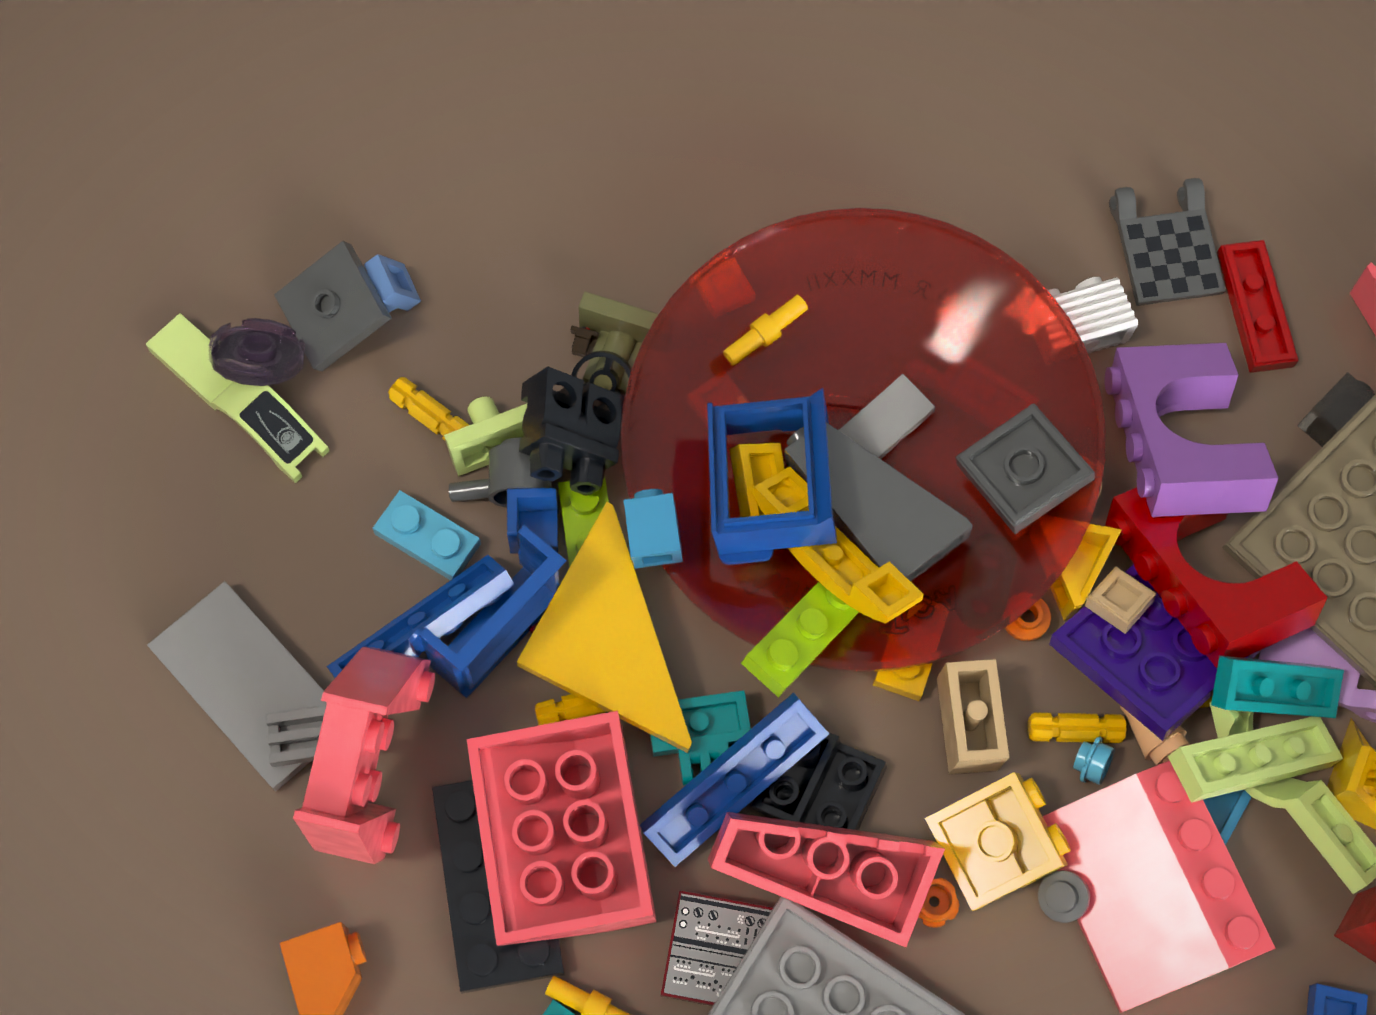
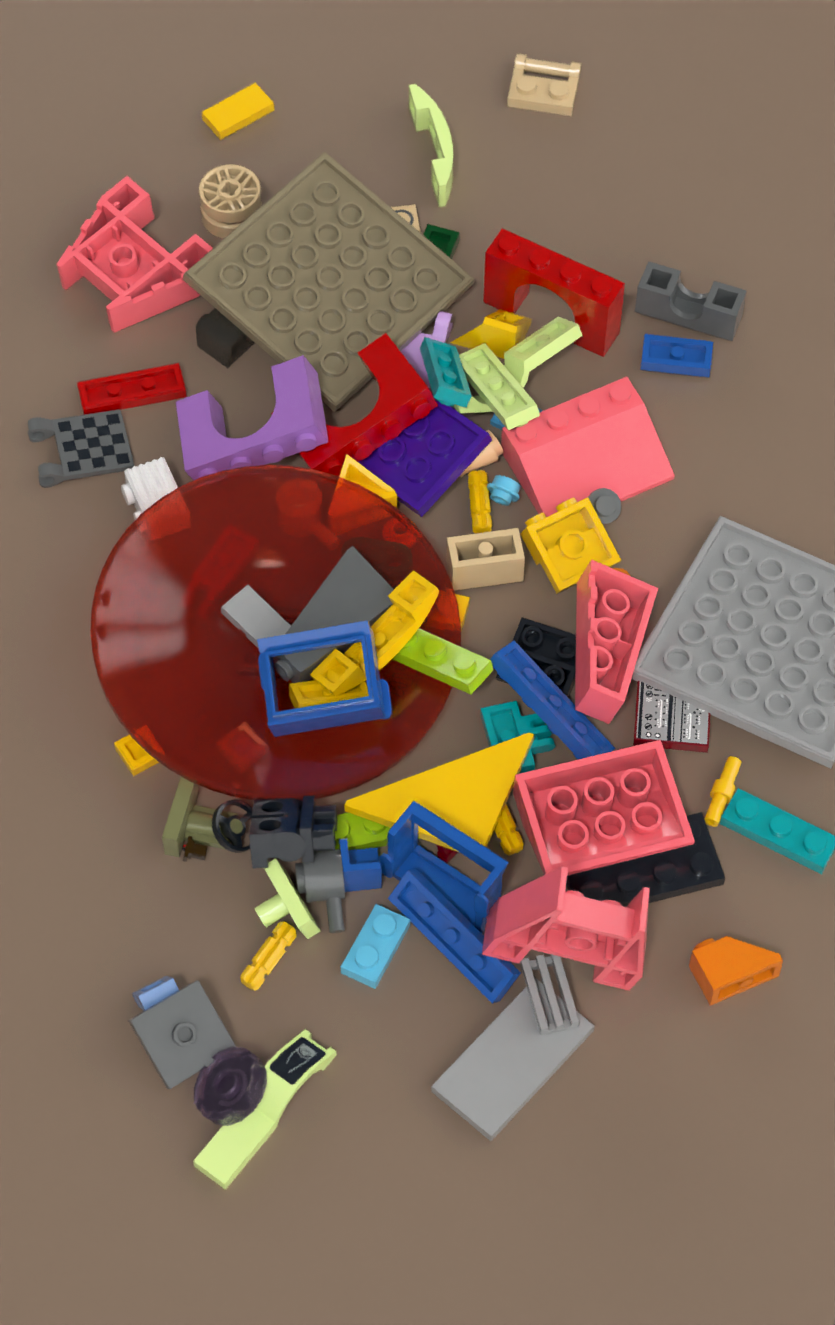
camera: 90 degrees left, 10 degrees down
dark azure brick [623,489,683,569] -> none
yellow bar [723,294,808,366] -> none
dark grey plate [955,403,1095,534] -> none
tan tile [1085,566,1156,634] -> none

